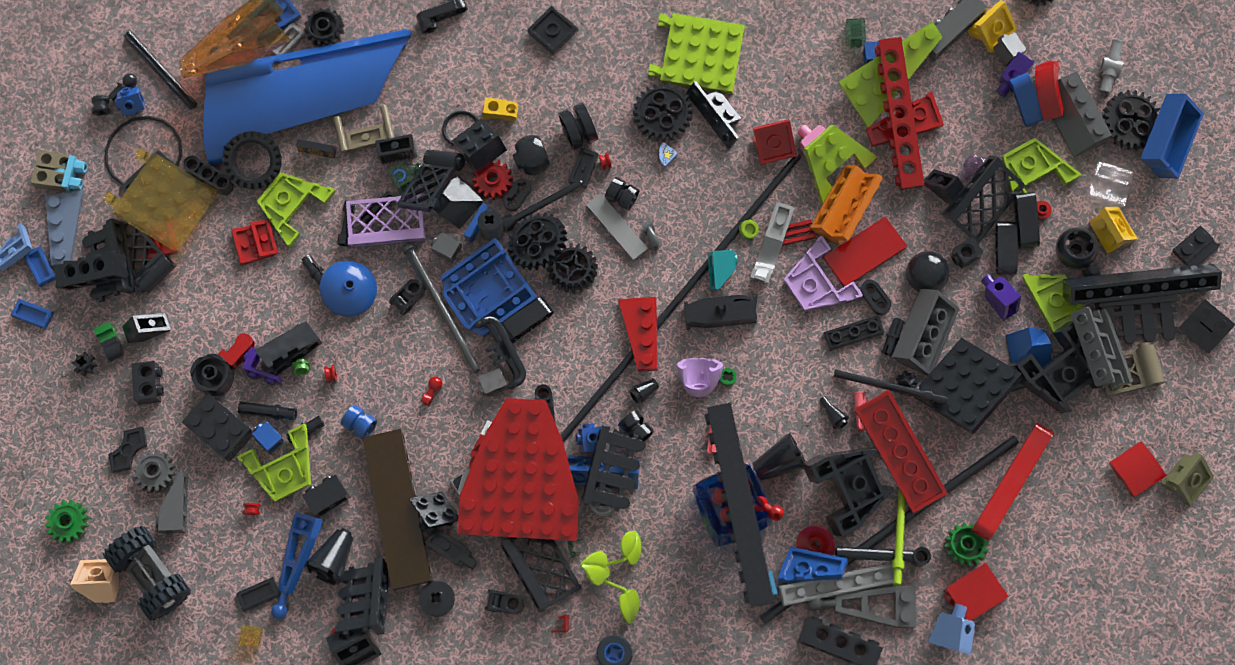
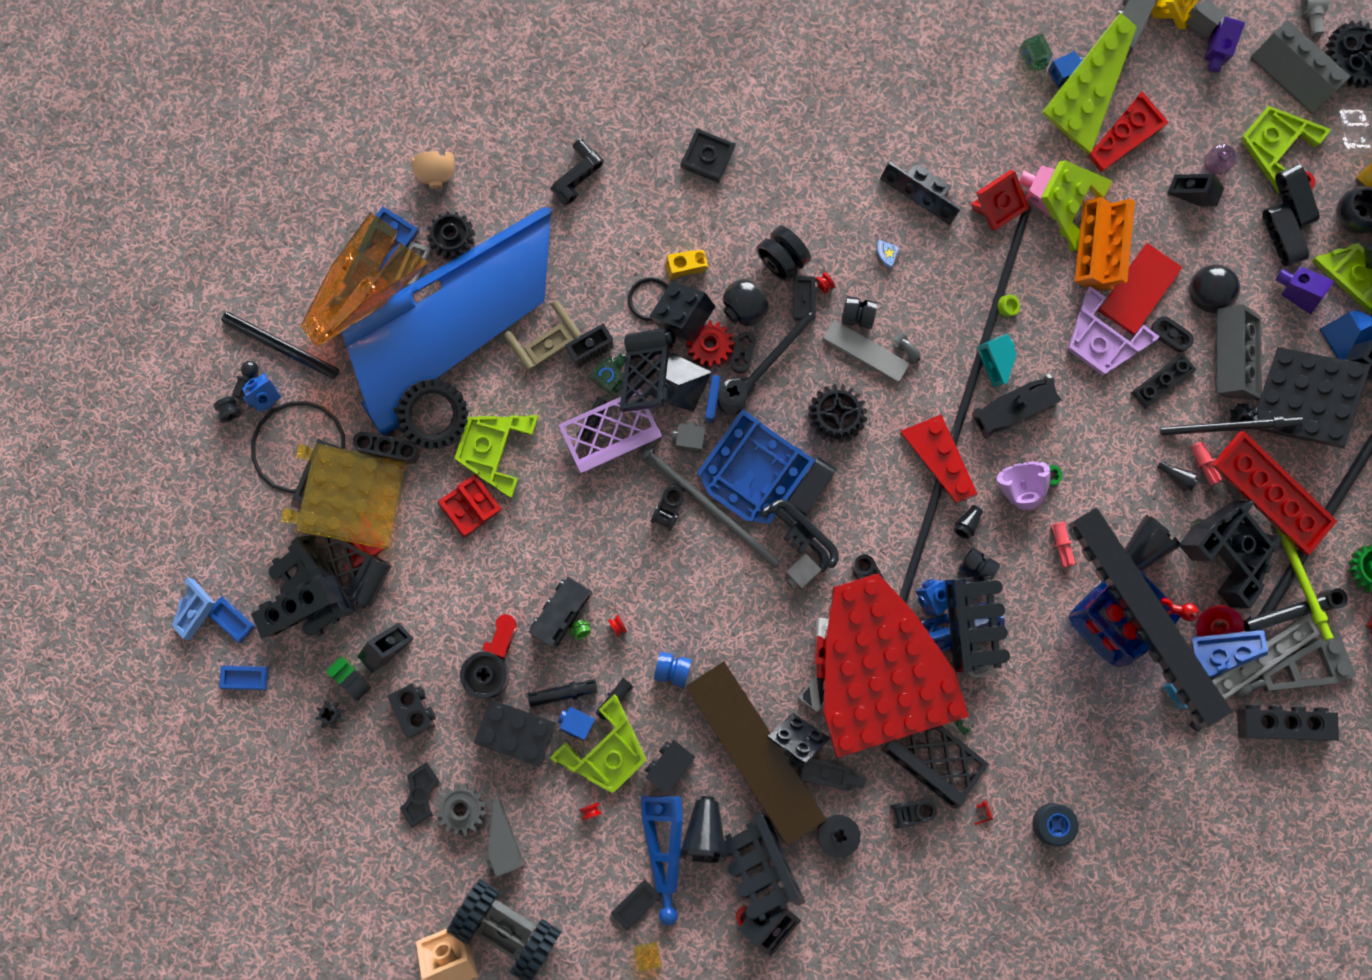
camera: 30 degrees left, 5 degrees up
dark tan hips [30,149,88,192] -> none
sand blue wing [45,190,84,267] -> none
green gear [45,500,90,543] -> none
dark purple bracket [242,347,282,385] -> none
black tile [296,139,336,159] -> none
black pin [301,254,324,286] -> none
blue dish [320,261,377,317] -> none
black bar [337,201,355,247] -> none
red arm [421,376,443,406] -> none
black gear [508,213,568,271] -> none
lime plant [580,530,642,624] -> none
black gear [633,82,693,142] -> none
lime plate [648,13,745,94] -> none
light grey piece [750,202,795,285] -> none
red tile [782,219,816,246] -> none
red brick [874,37,925,190] -> none
black axle [881,318,904,356] -> none
black fence [942,155,1026,243] -> none
black brick [951,237,983,269] -> none
blue beam [1009,72,1044,127] -> none
red arch [1035,61,1064,120] -> none

